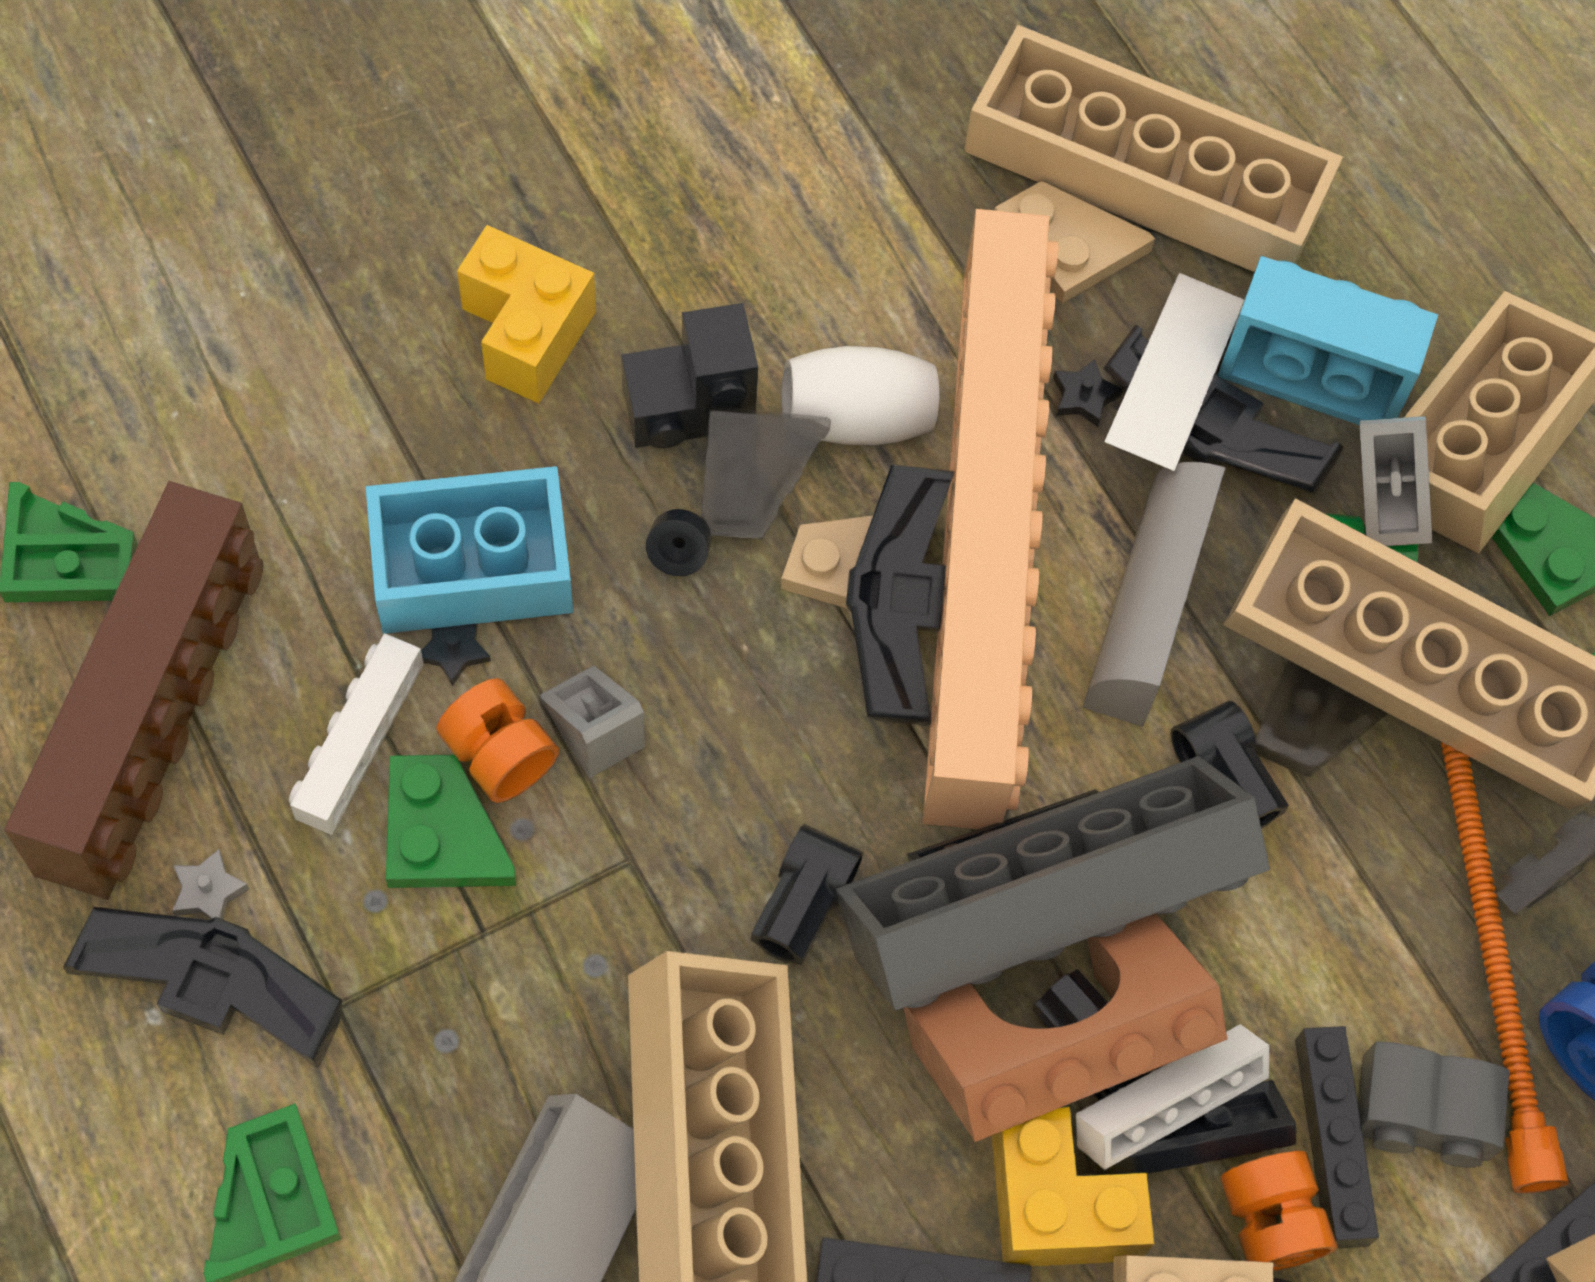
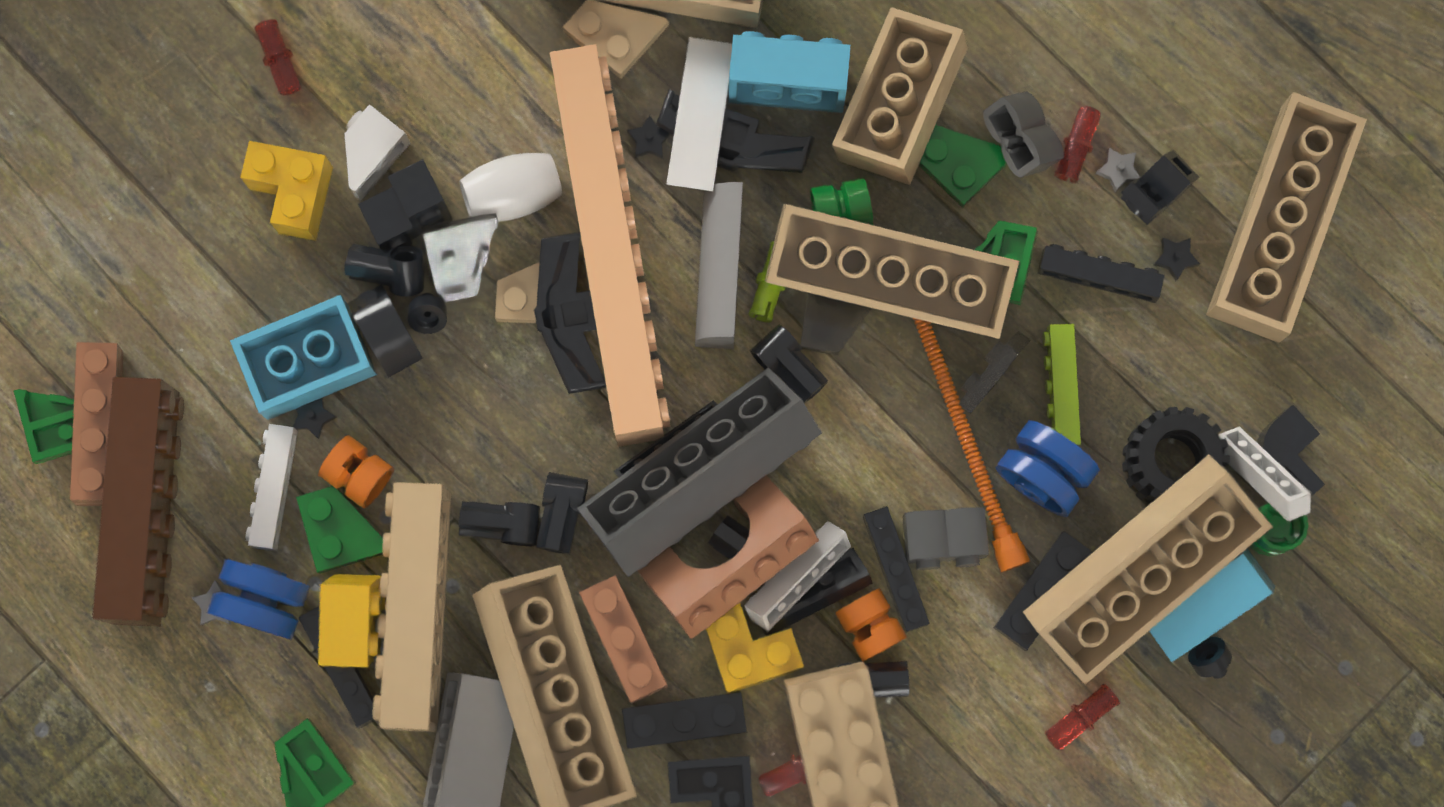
camera: 10 degrees left, 15 degrees up
black plate [63,907,343,1068] -> none
light grey slope [539,665,645,778] -> none
light grey slope [1360,416,1432,546] -> none
none -> nougat arch [70,342,124,506]
none -> blue wheel [206,559,310,640]
none -> clear red axle [254,19,301,96]
none -> black piece [298,606,375,728]
none -> yellow brick [318,574,387,667]
none -> white slope [344,104,410,201]
none -> black piece [345,244,424,297]
none -> black brick [348,284,423,378]
none -> tan brick [373,482,452,732]
none -> black piece [459,501,540,547]
none -> nougat arch [579,575,668,704]
none -> lime pin [748,241,786,323]

